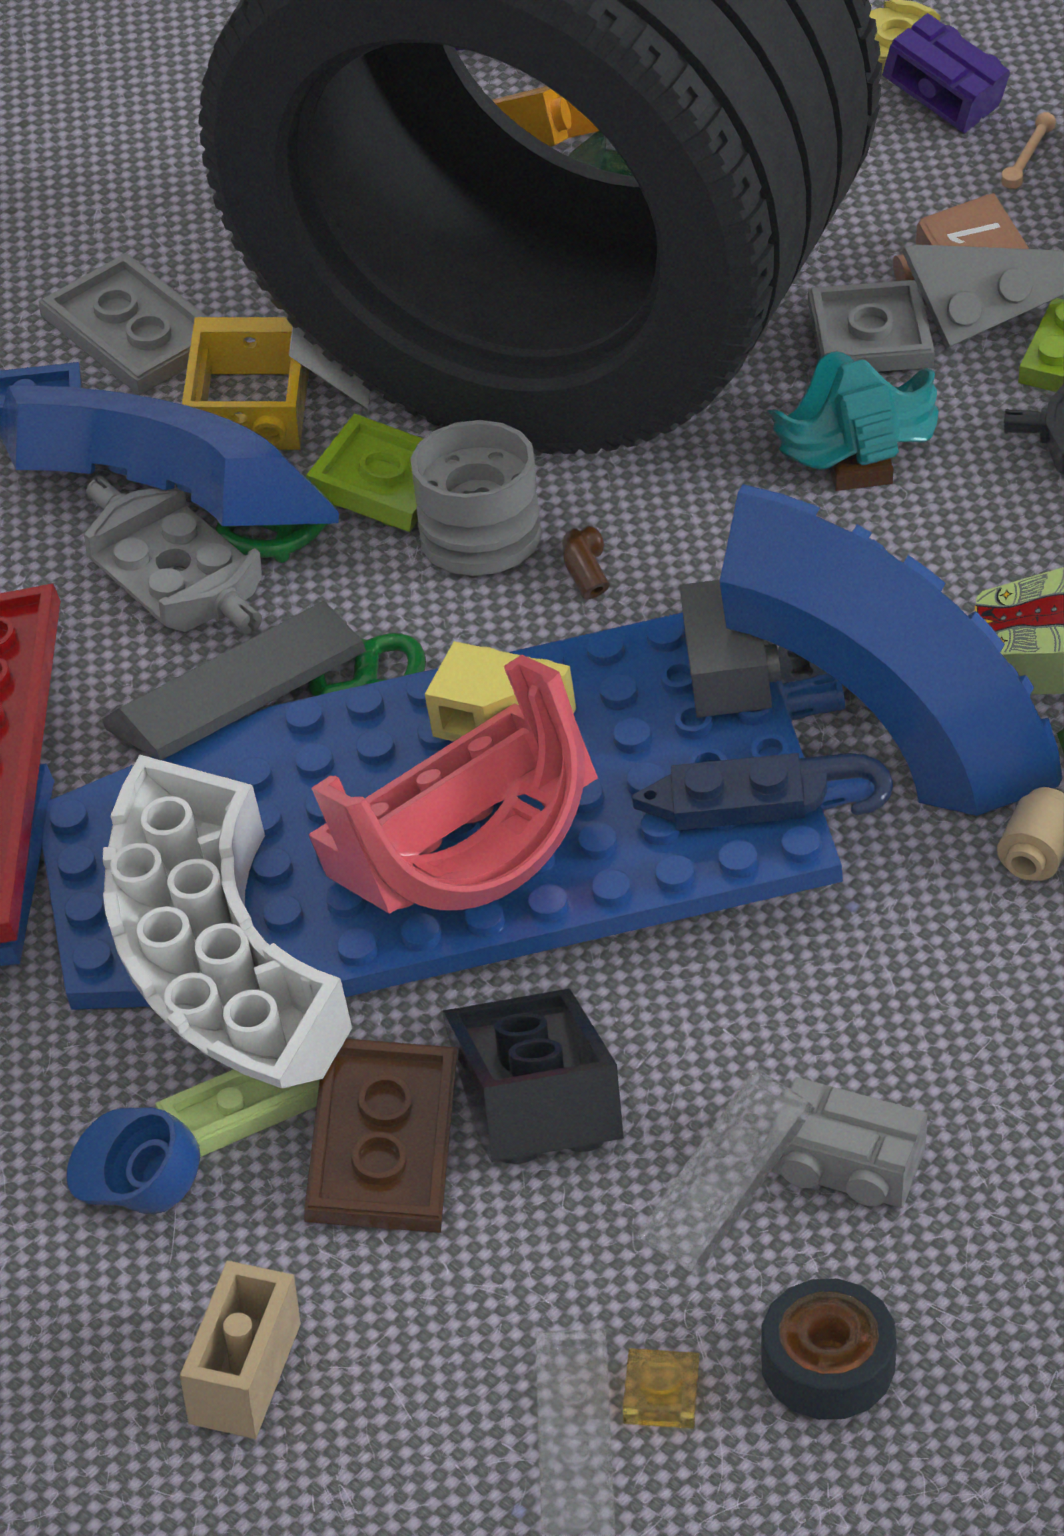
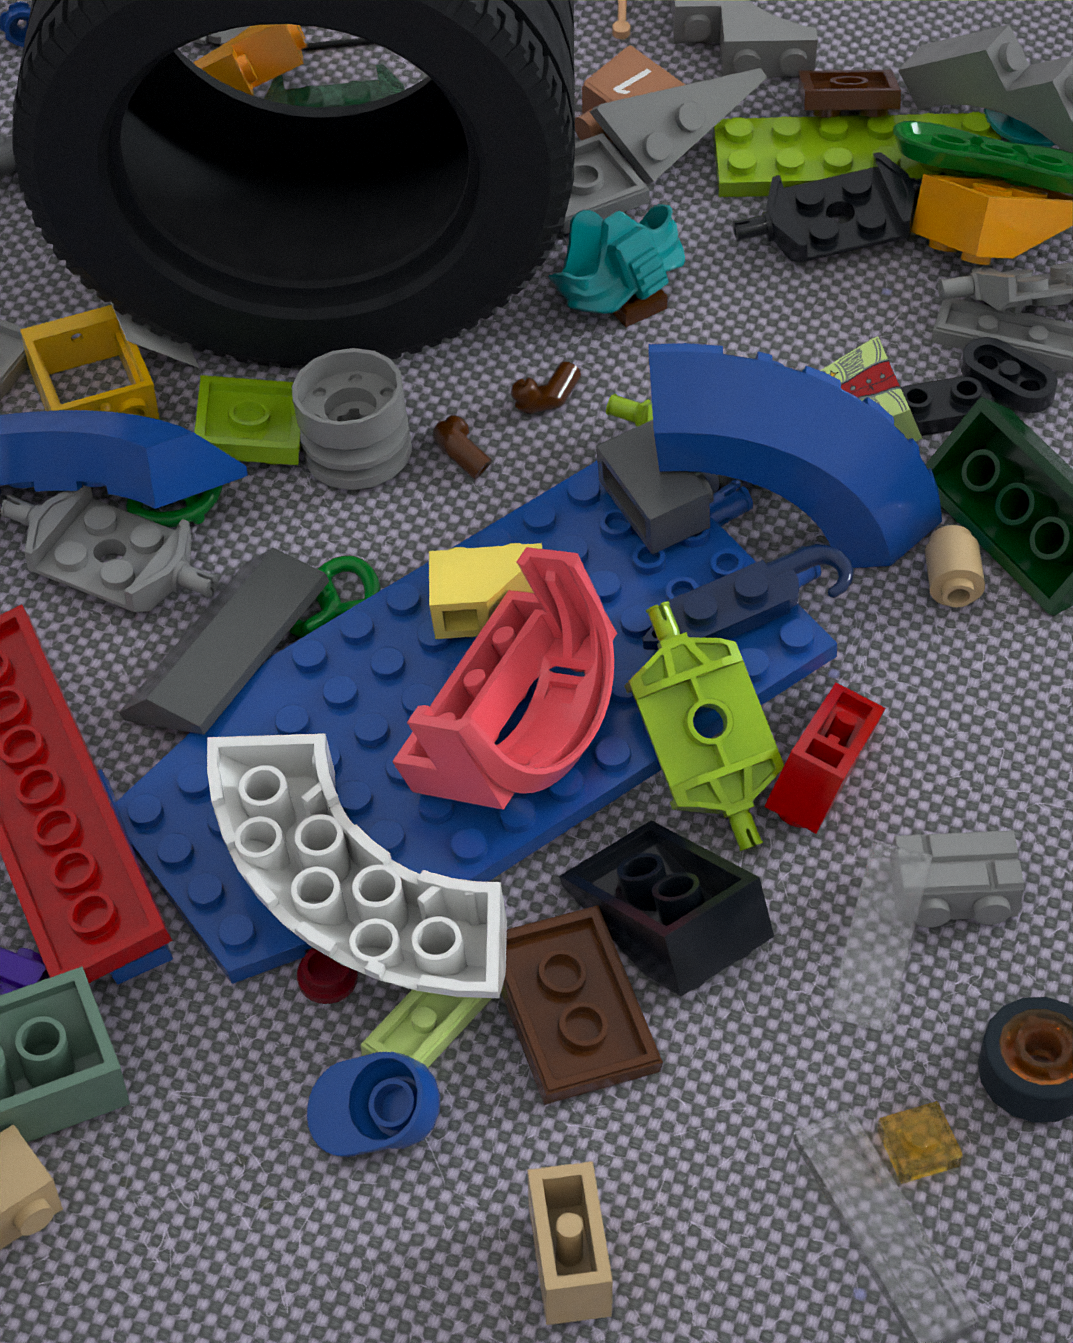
camera: 25 degrees left, 5 degrees up
none -> dark red plate [297,948,358,1004]
none -> reddish brown arm [511,362,581,414]
none -> lime plate [624,601,784,851]
none -> red slope [764,682,886,834]

